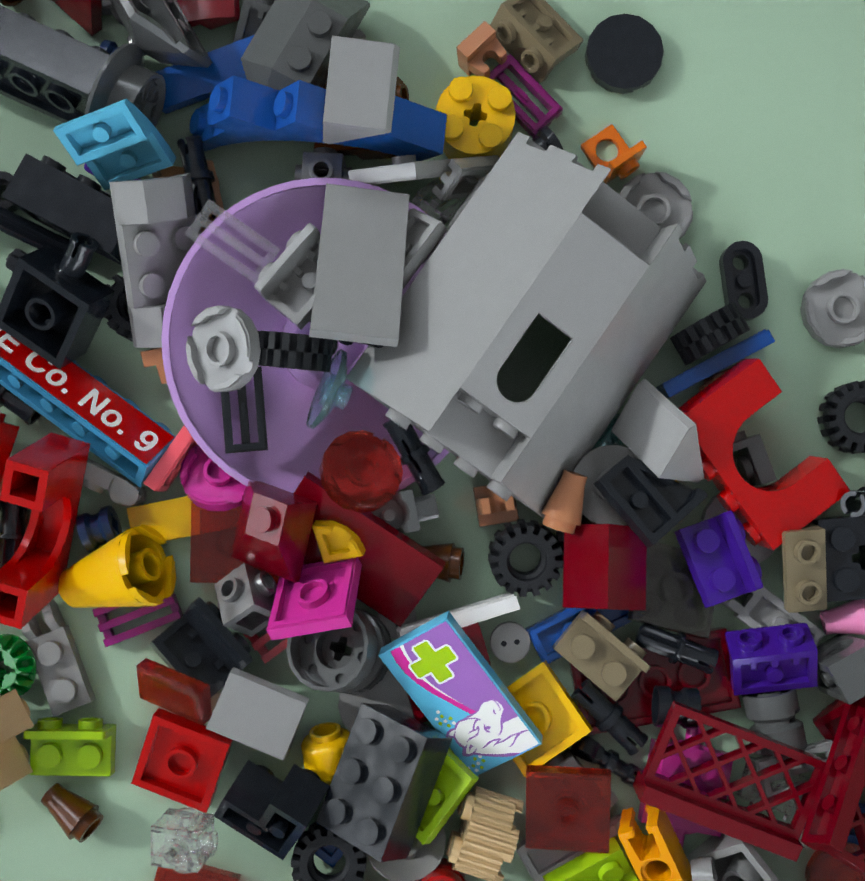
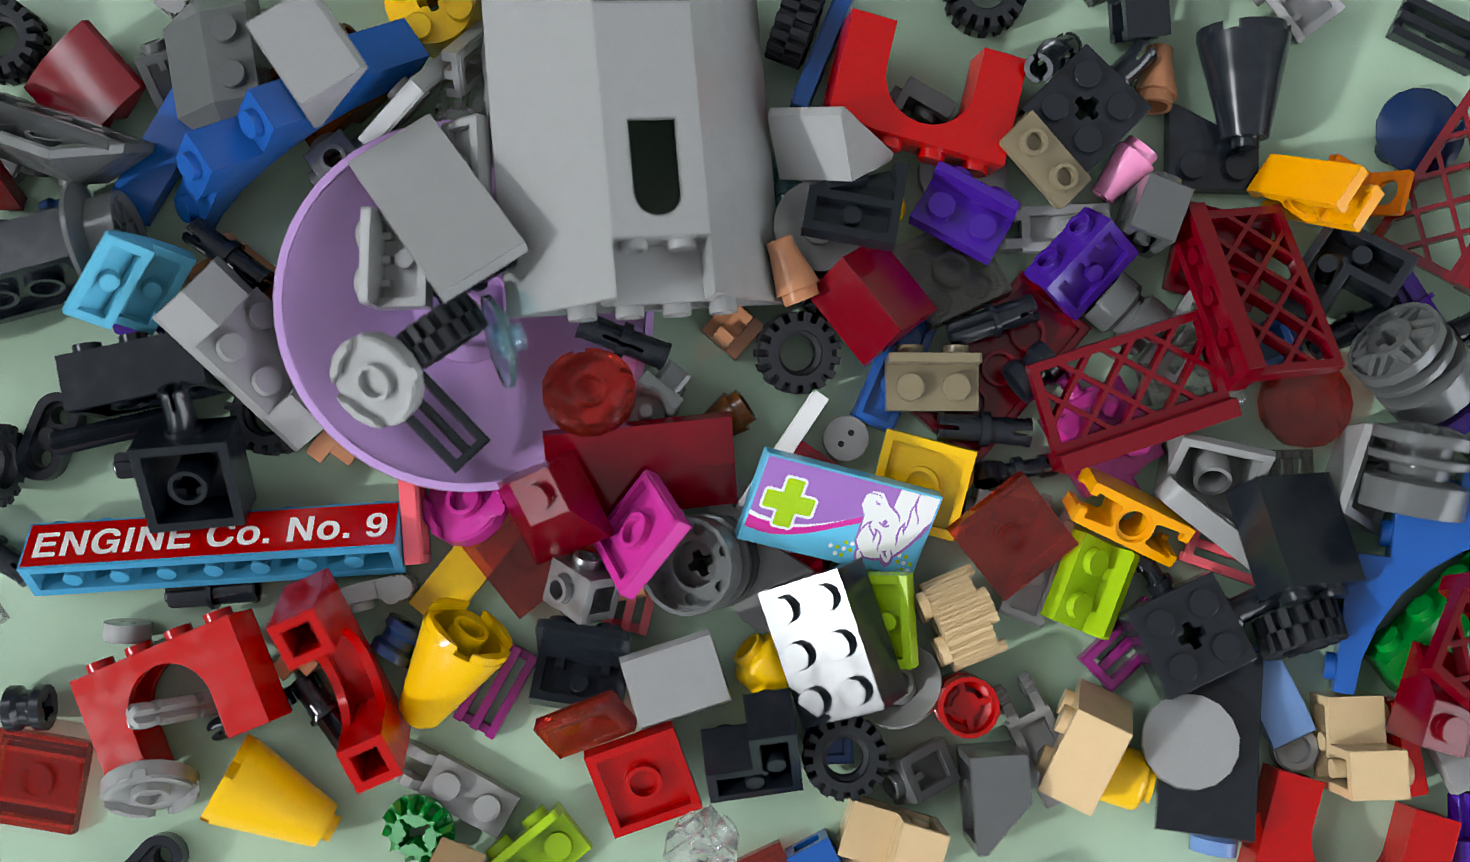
camera: 40 degrees left, 0 degrees up
clear tile [185,199,281,284] -> none
yellow tile [312,520,366,564] -> none

